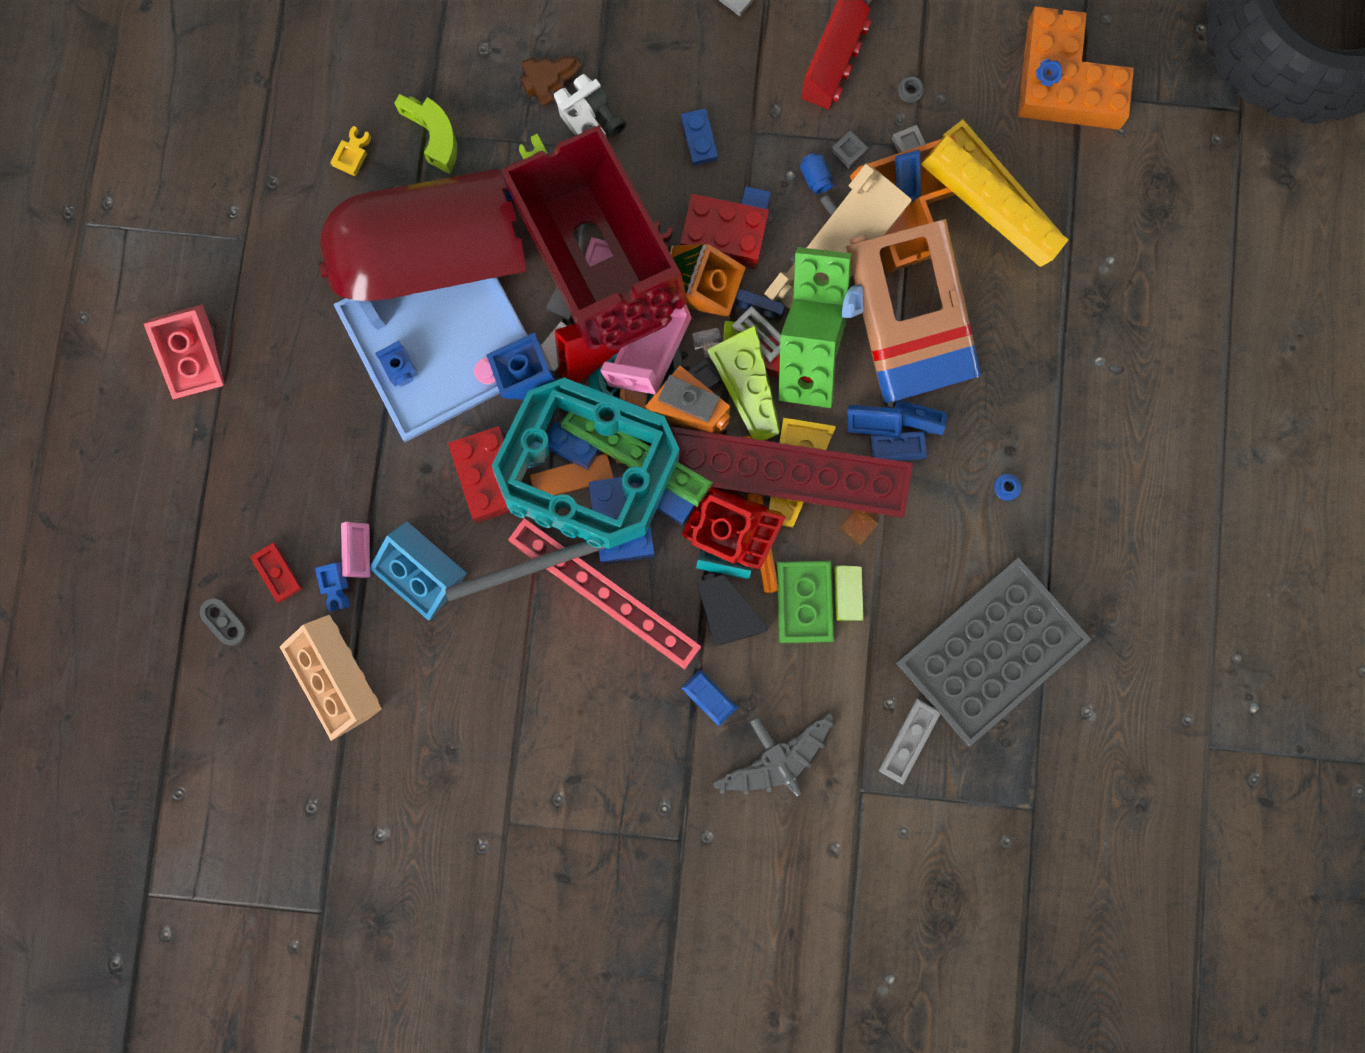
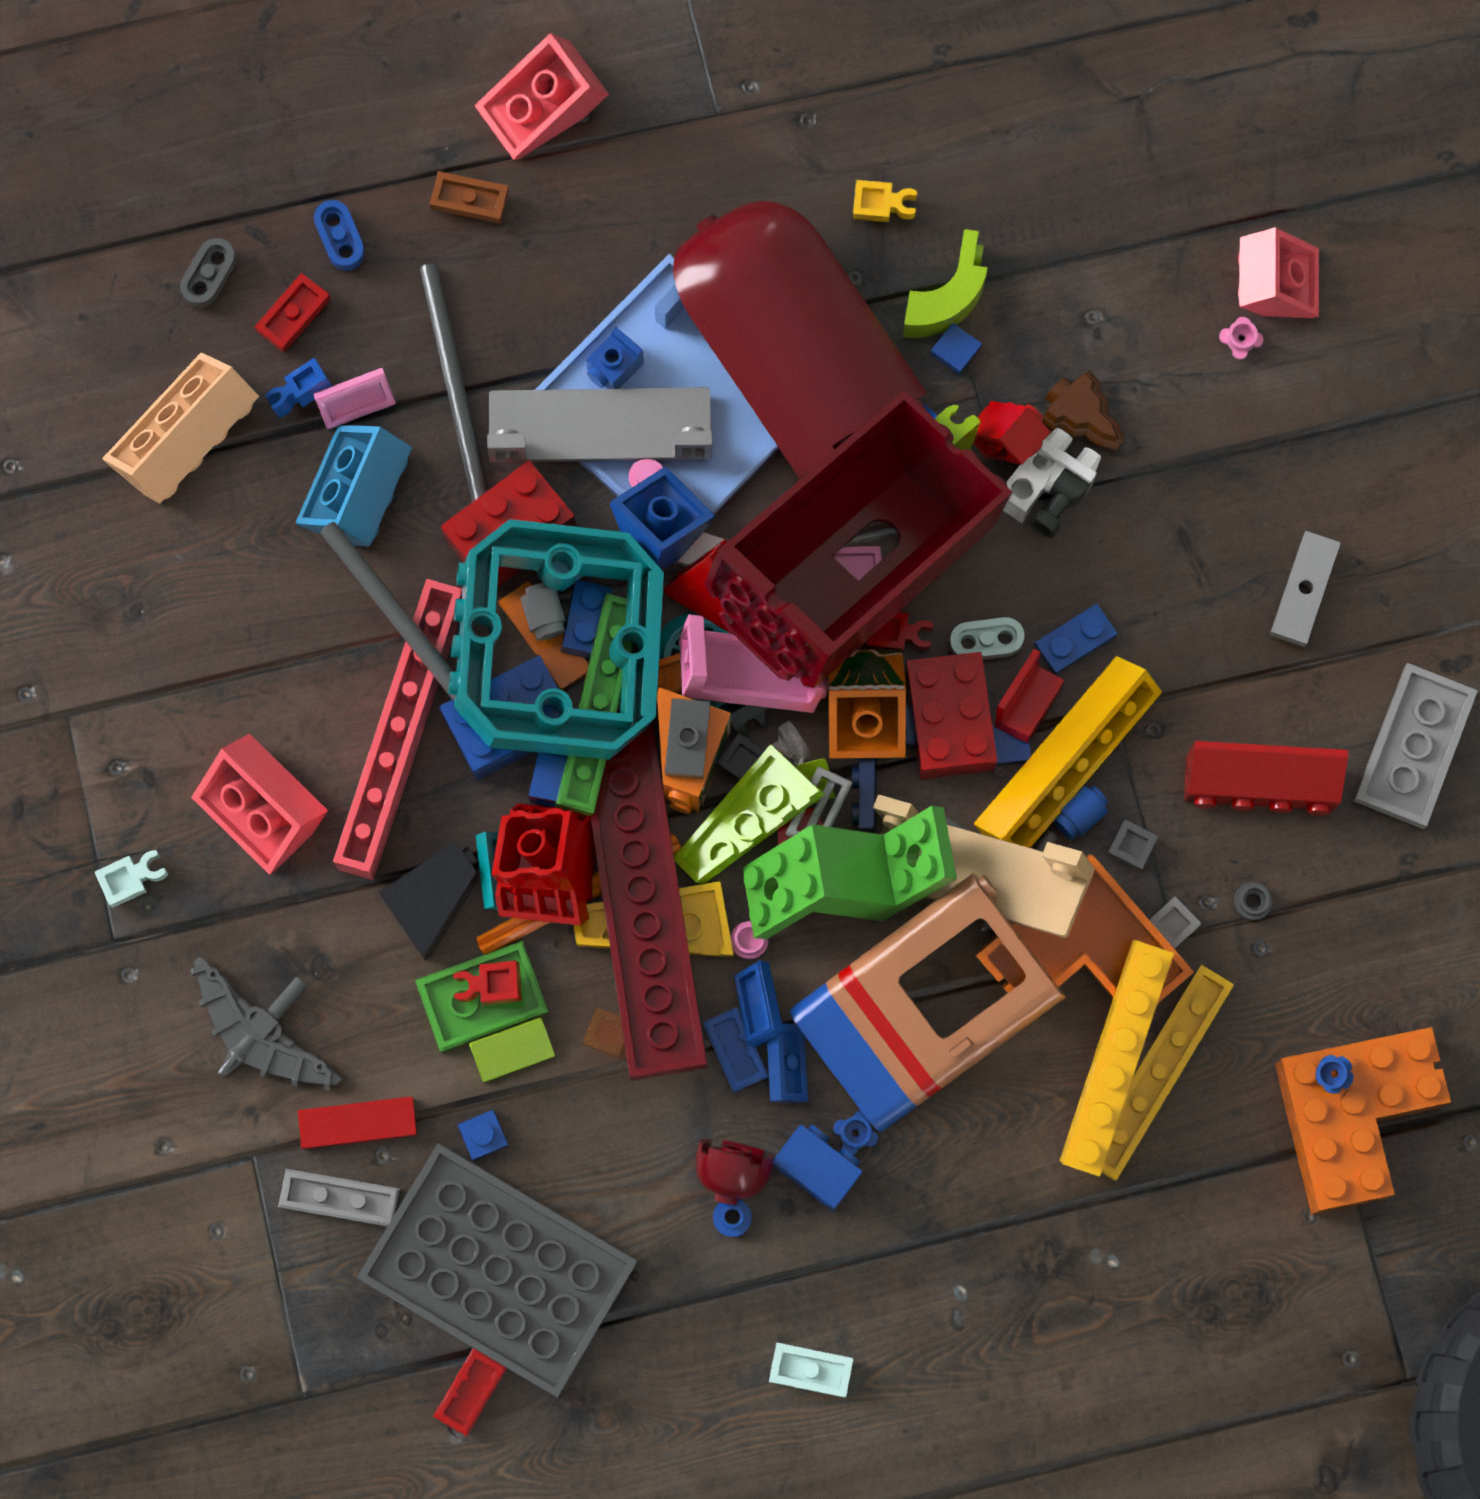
camera: 70 degrees right, 5 degrees down
blue tile [681,669,738,726] -> none
light blue tile [842,285,864,318] -> none
blue tile [895,149,921,202] -> none
none -> light aqua plate [95,850,168,908]
none -> coral slope [191,733,328,875]
none -> red tile [298,1096,418,1150]
none -> blue plate [314,200,365,271]
none -> dark grey piece [420,264,488,502]
none -> dark orange plate [430,171,509,224]
none -> red plate [433,1348,508,1437]
none -> red plate [453,960,522,1005]
none -> blue plate [458,1110,509,1162]
none -> light grey bracket [487,387,712,463]
none -> light grey brick [520,583,566,641]
none -> dark red cylinder [695,1138,774,1205]
none -> bright pink plate [730,921,768,960]
none -> light aqua plate [769,1343,853,1398]
none -> blue brick [773,1124,863,1212]
none -> blue plate [833,1111,878,1155]
none -> blue tile [930,323,982,376]
none -> light aqua plate [949,617,1024,660]
none -> red brick [973,401,1050,465]
none -> yellow brick [974,656,1162,848]
none -> red panel [995,649,1065,744]

